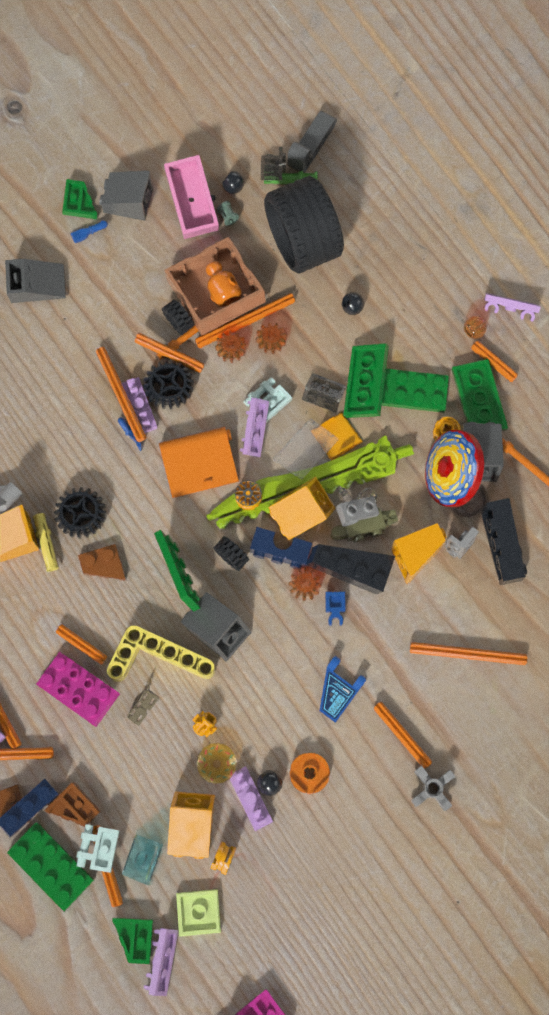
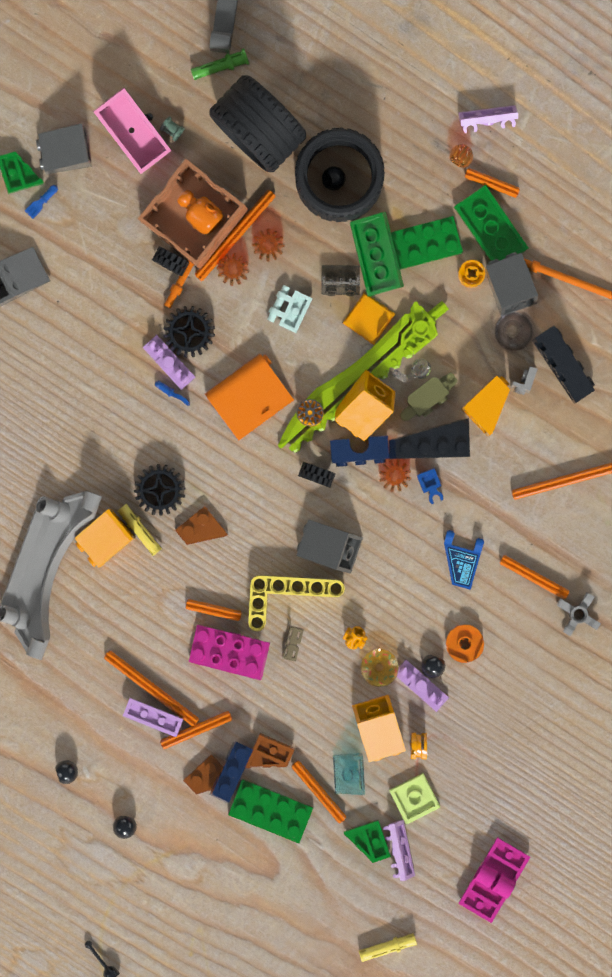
camera: 20 degrees left, 15 degrees up
light aqua plate [76,824,120,873] -> none
orange axle [96,347,146,442] -> none
orange axle [135,333,204,373] -> none
green plate [154,530,200,612] -> none
black piece [222,171,244,194] -> none
lavender plate [240,398,269,457] -> none
clear smoke bracket [261,147,286,180] -> none
clear piece [273,418,339,480] -> none
light grey plate [336,496,379,526] -> none
dish [425,430,484,507] -> none
none -> black tyre [295,127,385,222]

